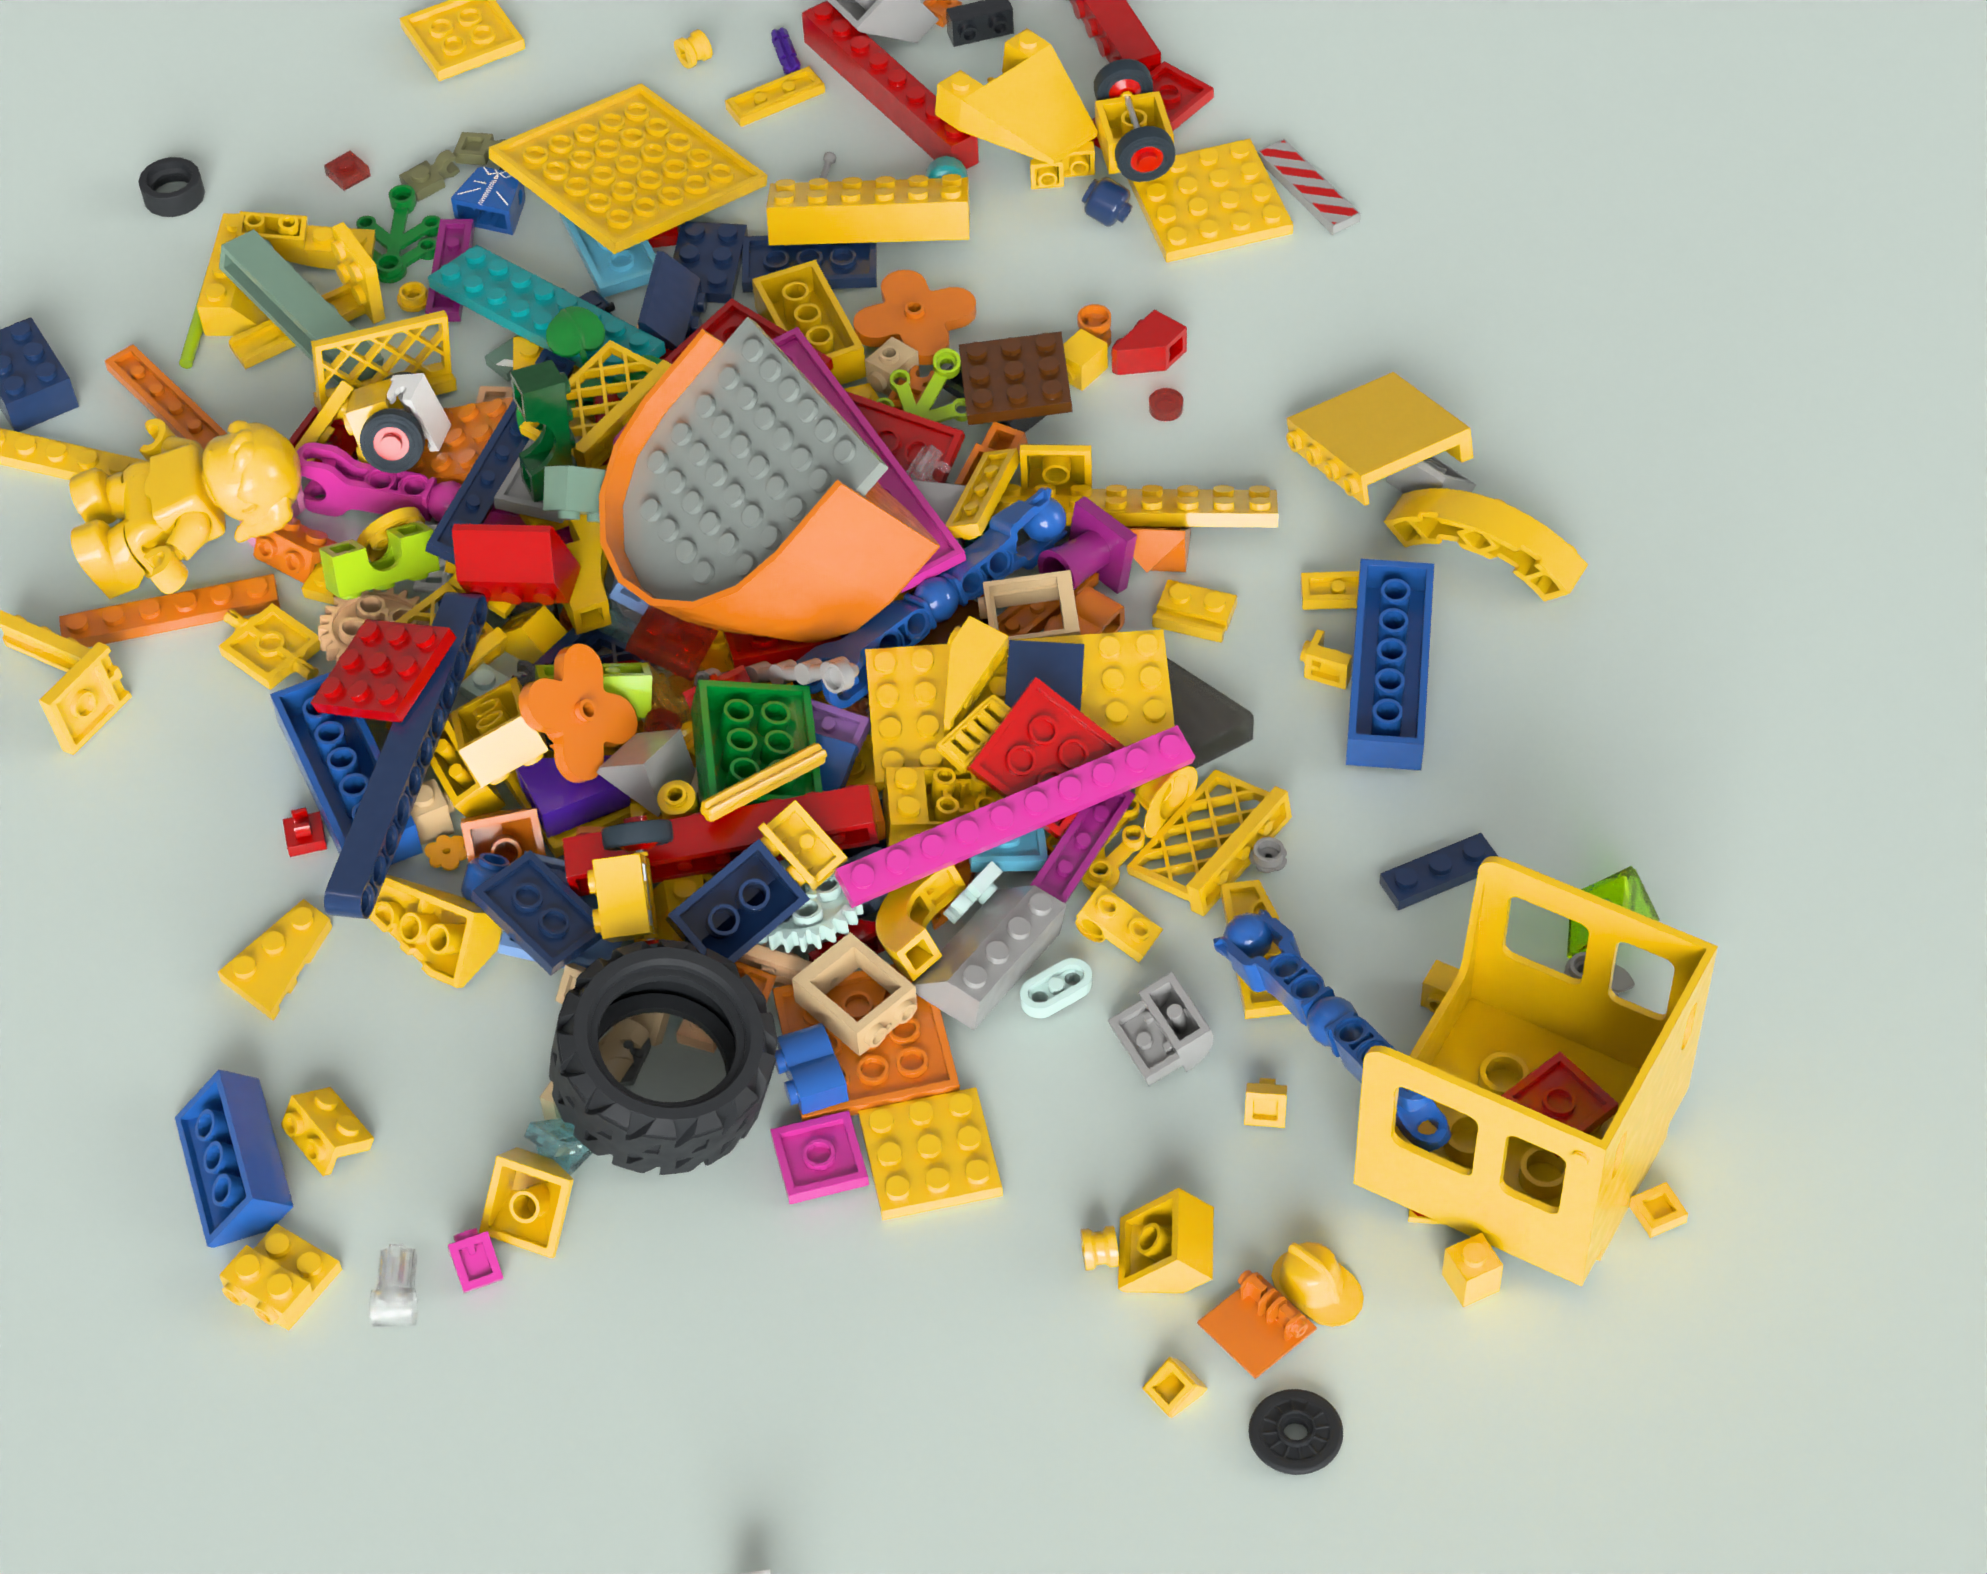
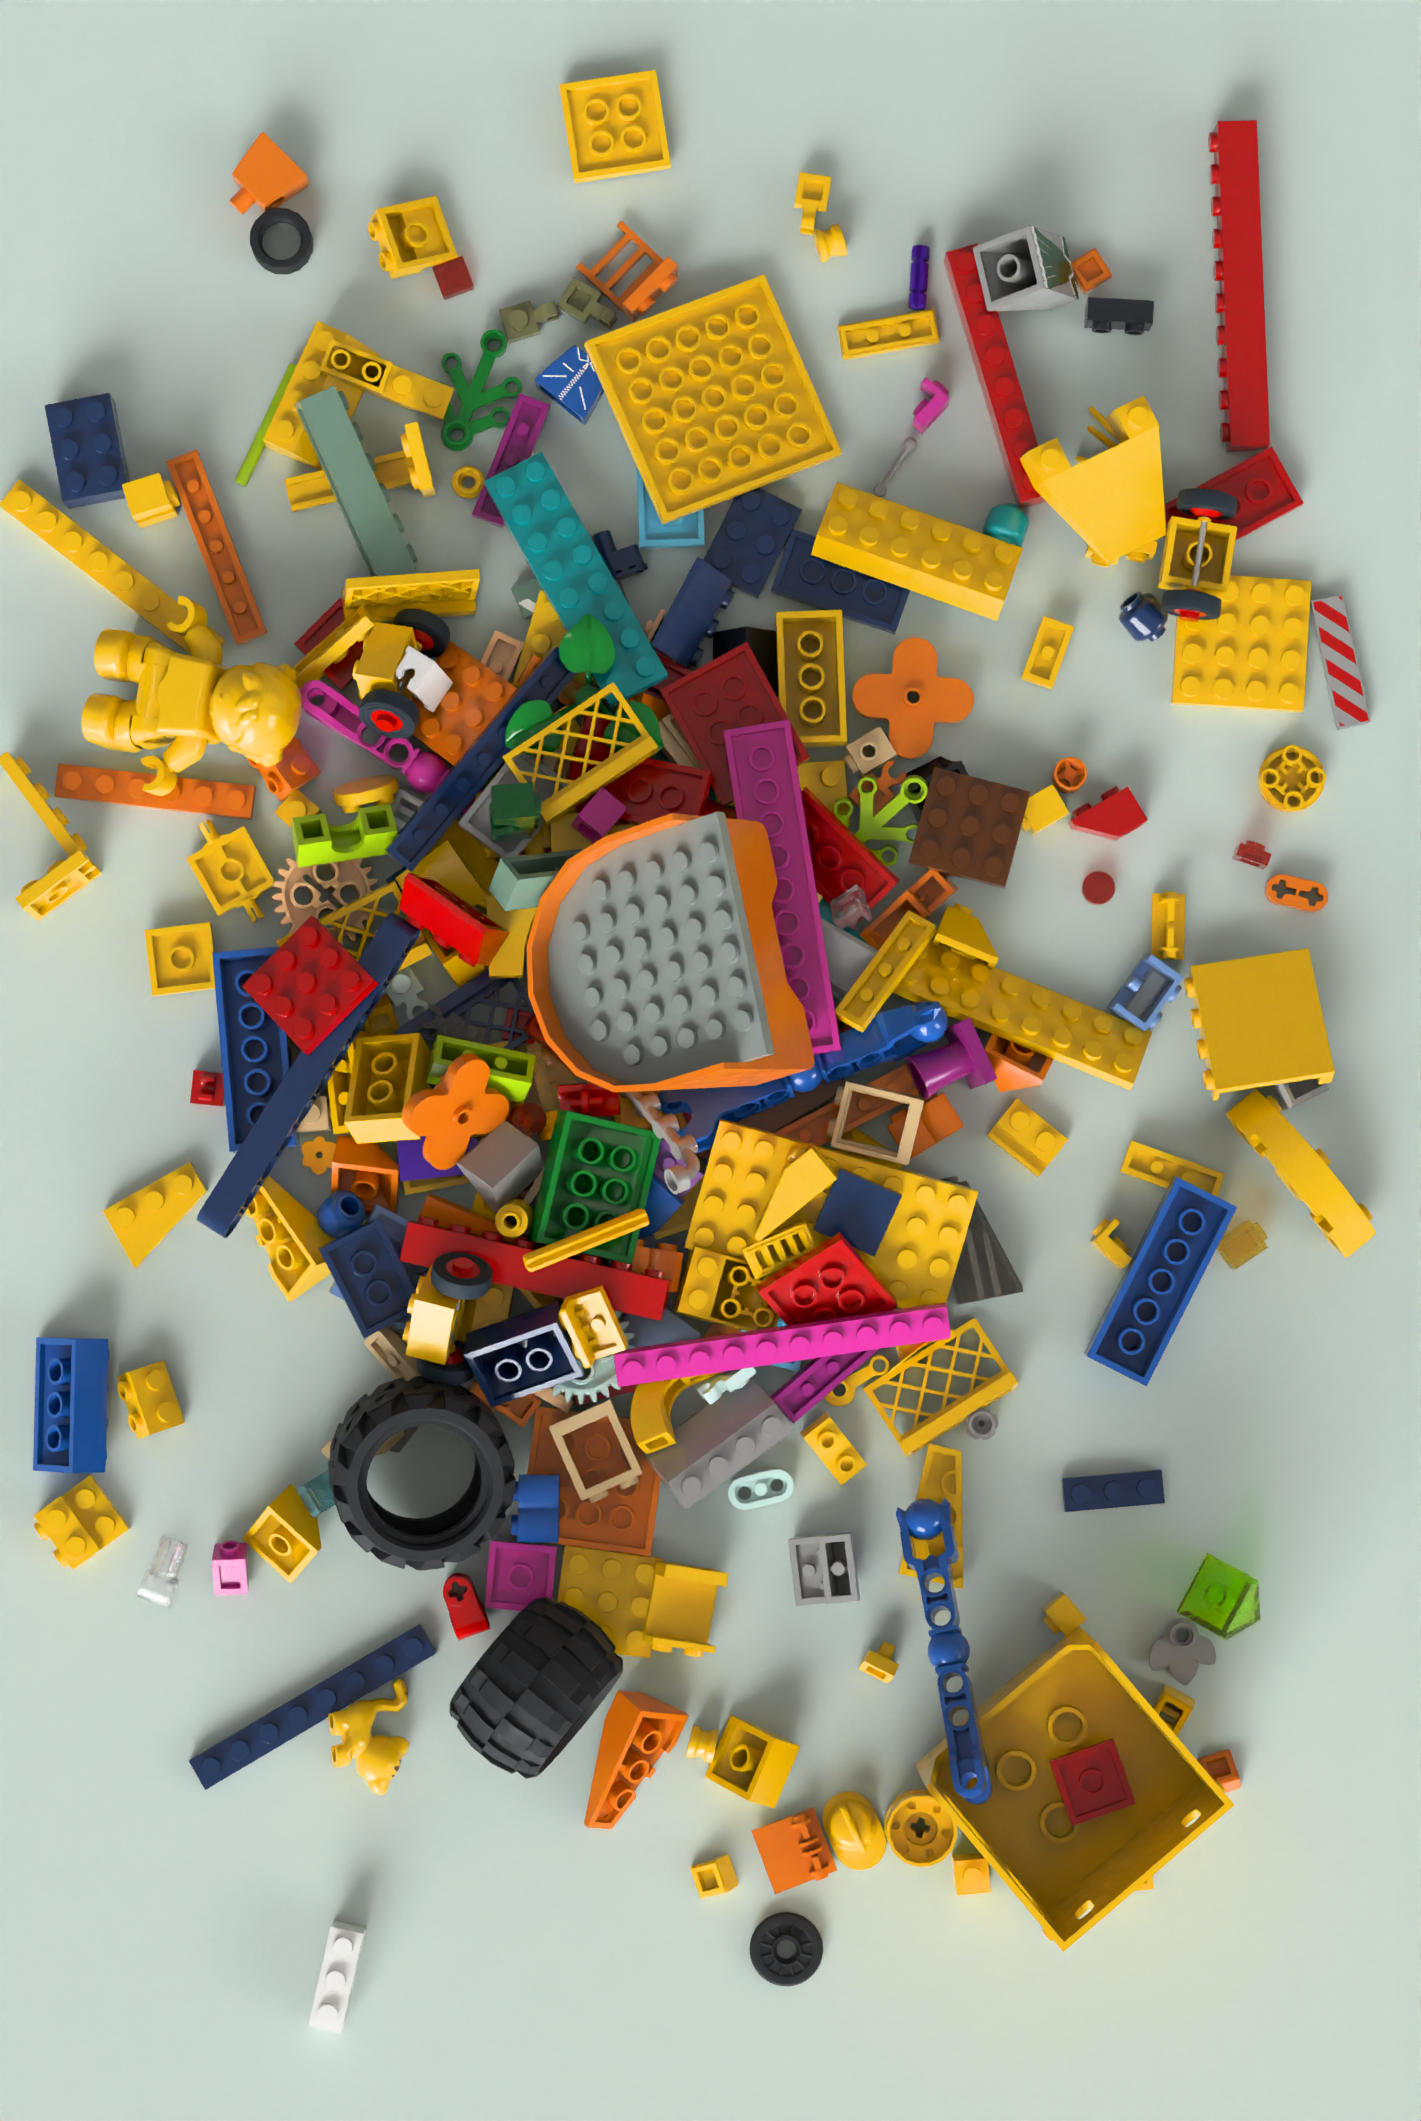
camera: 15 degrees right, 35 degrees up
none -> yellow brick [122,473,180,528]
none -> yellow plate [144,922,215,997]
none -> dark blue plate [189,1624,437,1790]
none -> orange torso [229,132,310,215]
none -> yellow animal [328,1678,410,1795]
none -> yellow plate [368,196,458,279]
none -> red piece [443,1572,491,1641]
none -> black tyre [450,1597,623,1779]
none -> orange plate [576,221,678,323]
none -> orange wedge [584,1690,689,1829]
none -> yellow panel [642,1560,729,1657]
none -> yellow plate [794,172,832,235]
none -> yellow wheel [884,1789,957,1867]
none -> dark pink bracket [913,377,950,434]
none -> yellow plate [1021,616,1074,690]
none -> medium blue window [1106,954,1183,1031]
none -> yellow hinge [1151,892,1185,960]
none -> orange slope [1198,1749,1241,1793]
none -> clear yellow brick [1216,1220,1268,1270]
none -> clear red plate [1232,840,1272,870]
none -> yellow tile [1258,745,1326,813]
none -> orange beam [1264,874,1328,912]

